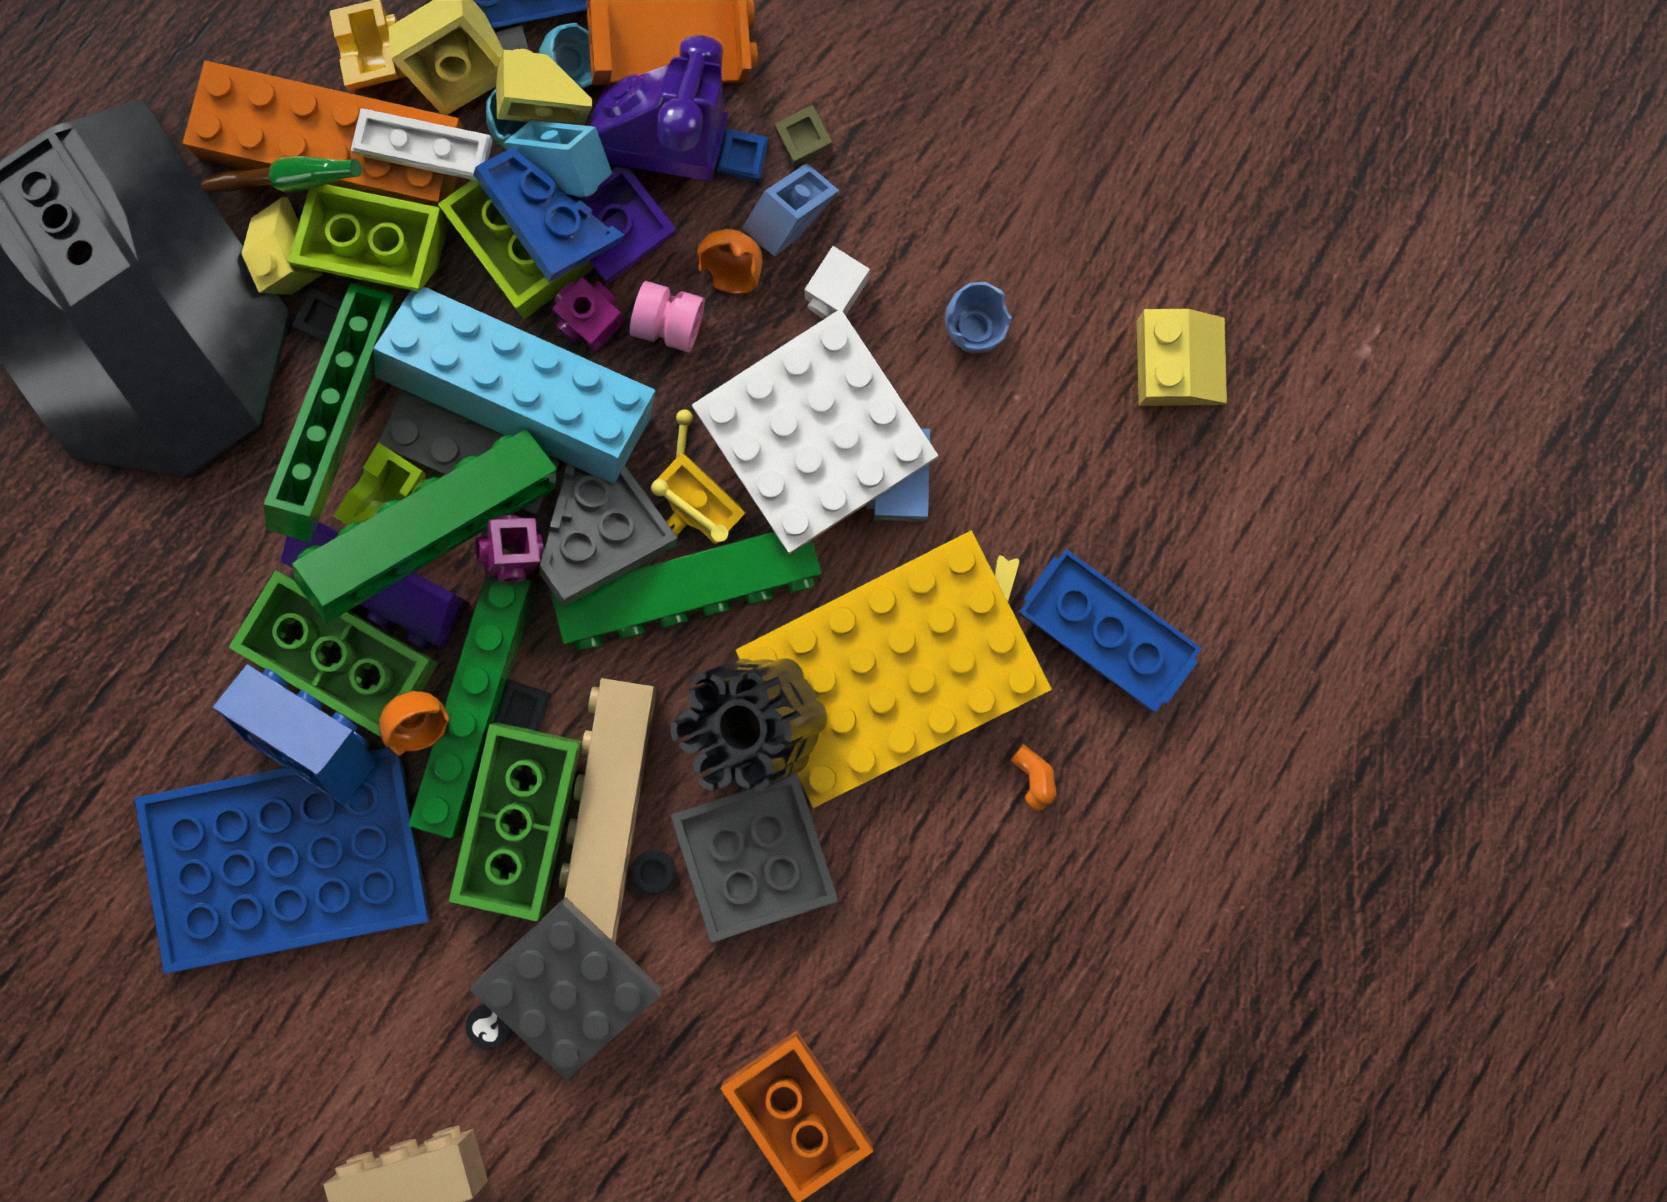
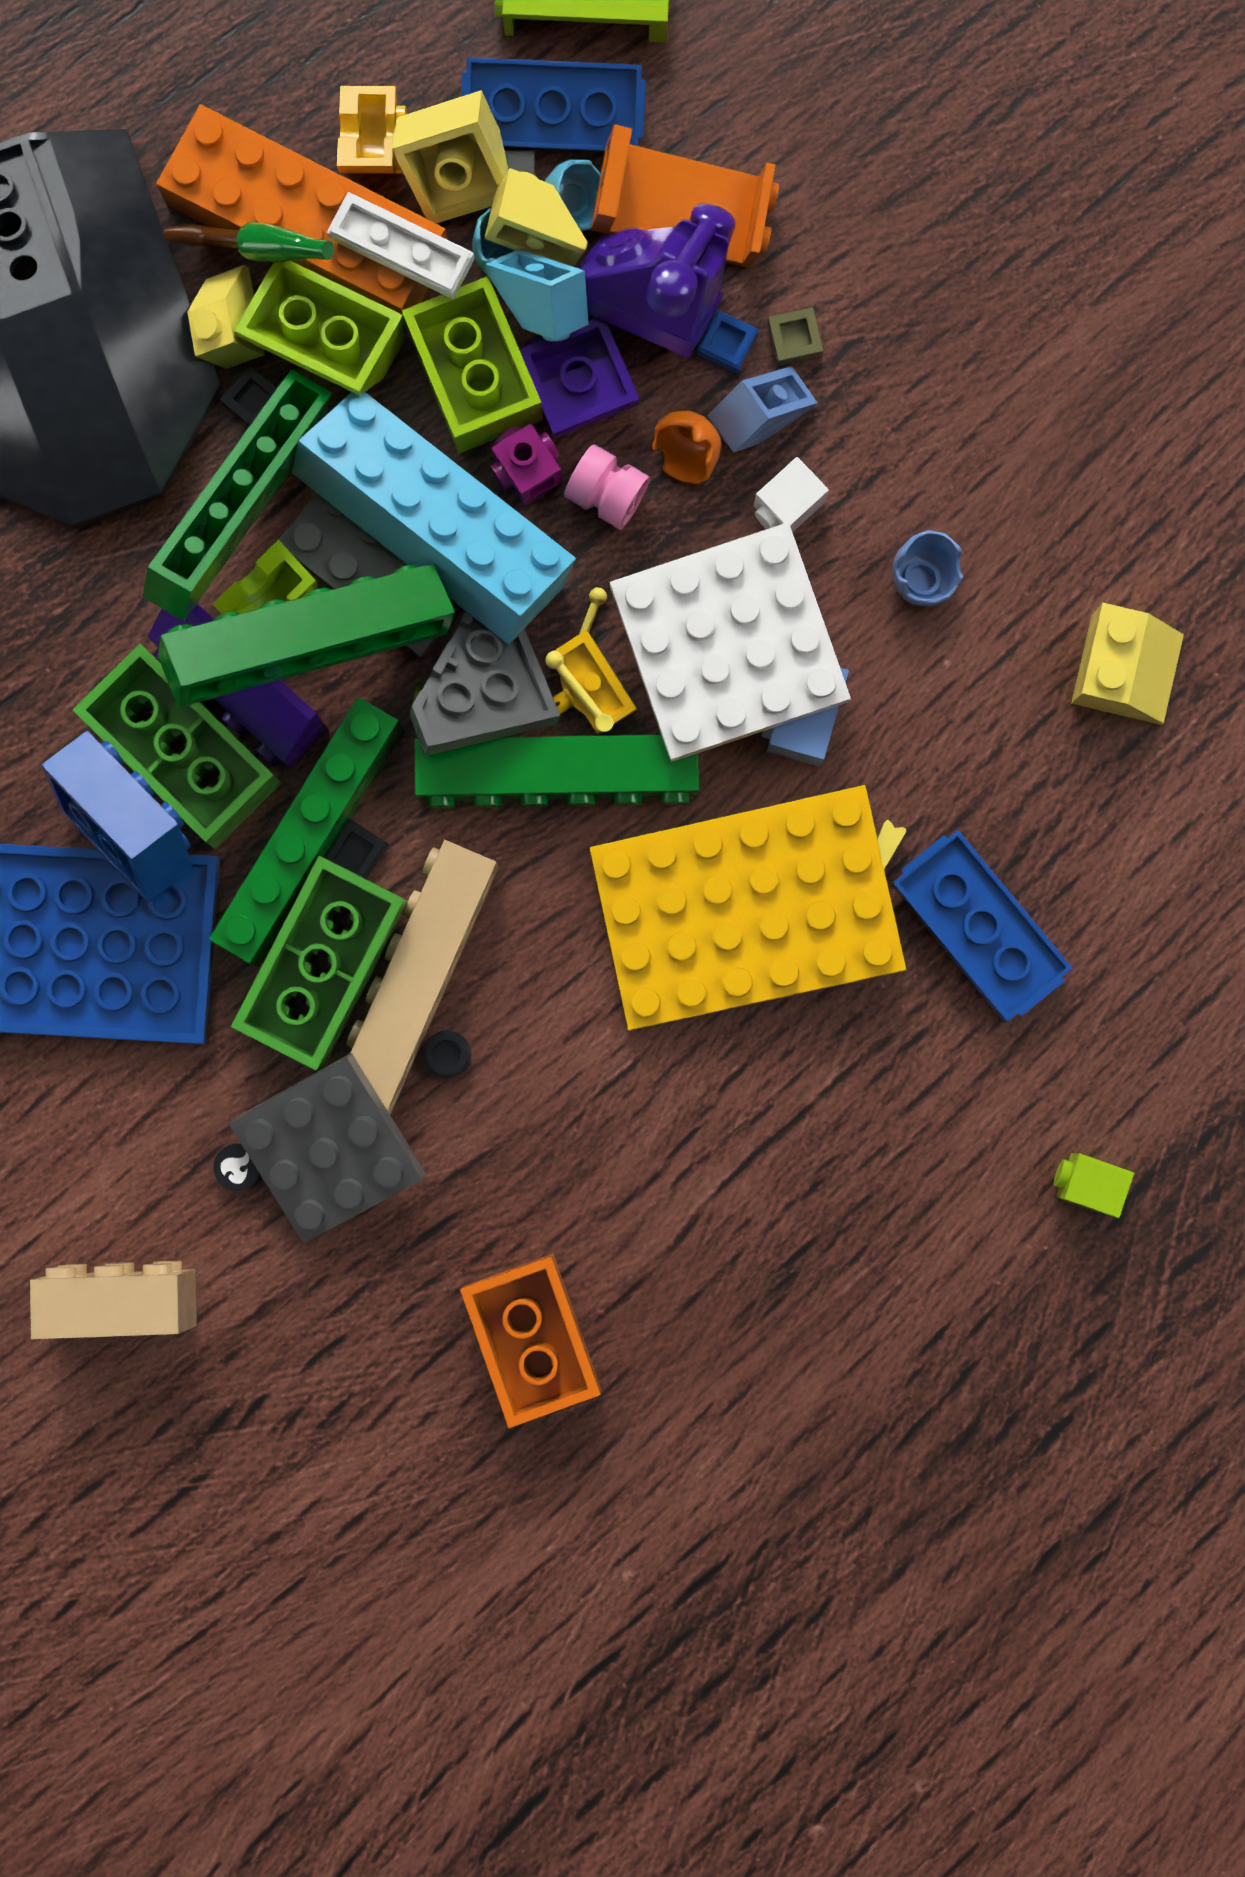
camera: 15 degrees right, 0 degrees up
orange hair [379,690,450,756] -> none
blue wing [473,148,624,282] -> none
magenta brick [475,515,543,583] -> none
dark grey plate [670,774,838,943] -> none
black piece [671,658,827,792] -> none
orange arm [1010,744,1057,810] -> none
none -> lime brick [1054,1153,1134,1218]

